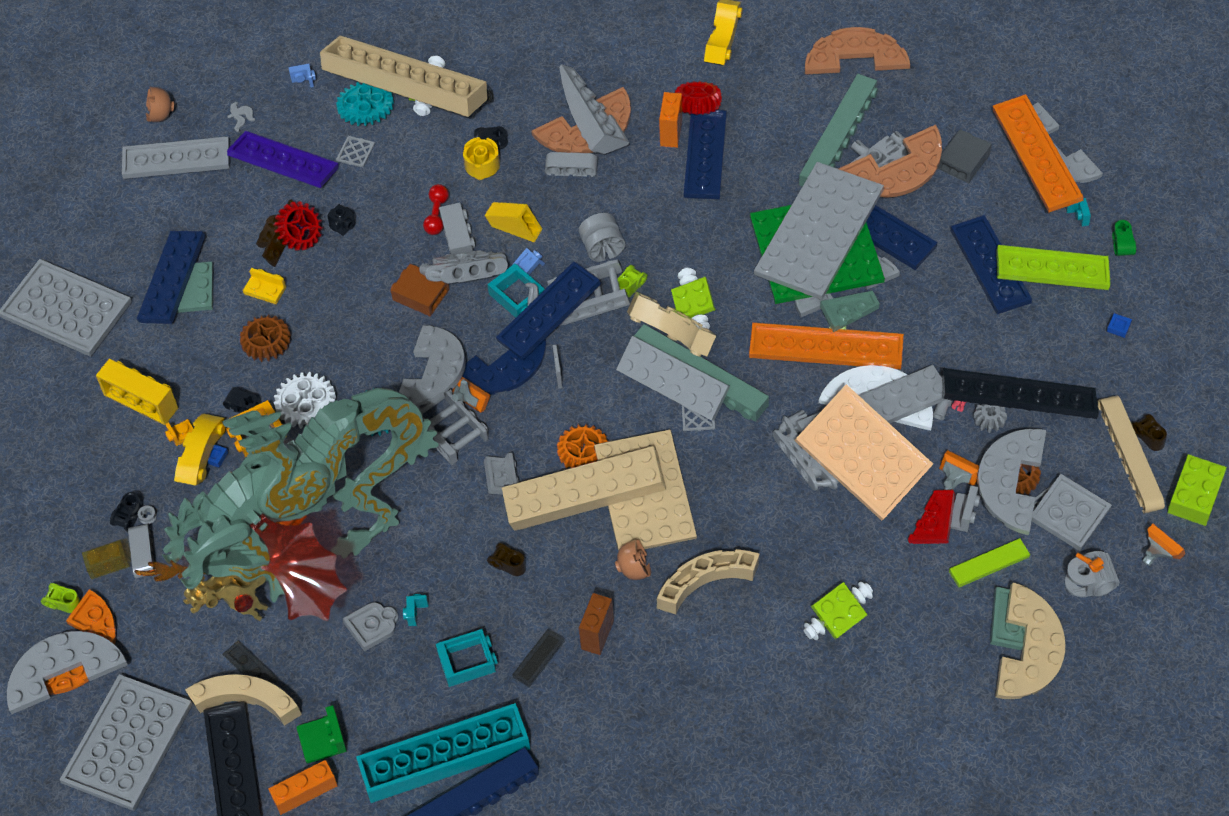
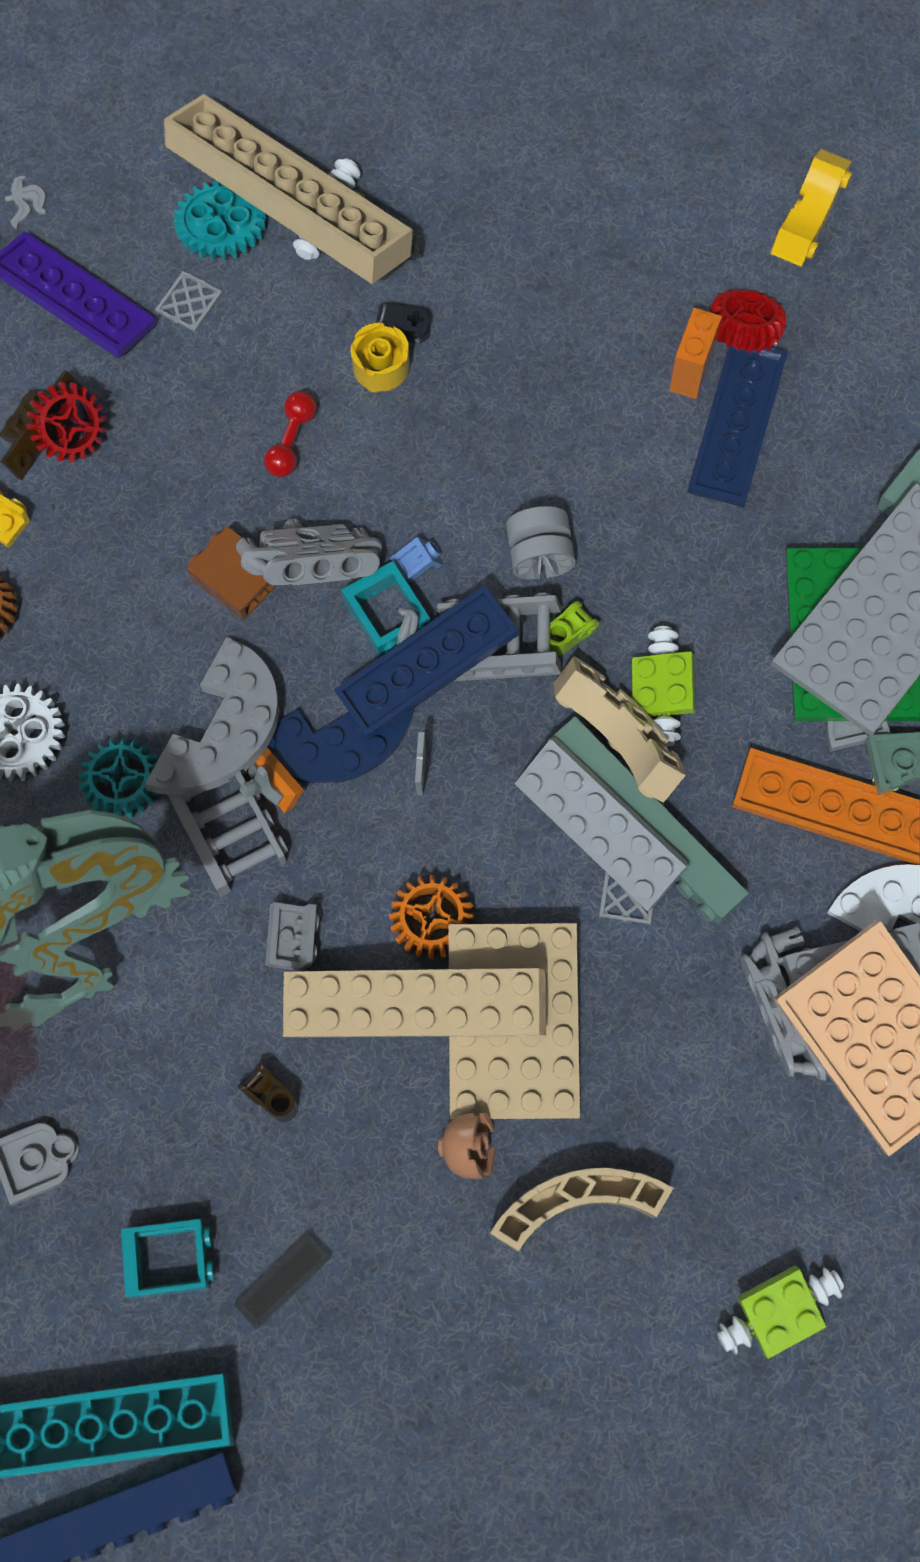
camera: 10 degrees right, 15 degrees up
medium blue bracket [289,64,316,87] -> none
black brick [327,204,355,236] -> none
teal bracket [403,594,428,626] -> none
light grey brick [439,203,475,255] -> none
yellow slope [485,202,542,242] -> none
nougat plate [532,87,631,153] -> none
light grey beam [545,152,598,177] -> none
light grey wedge [559,64,630,154] -> none
dark orange brick [579,593,614,655] -> none

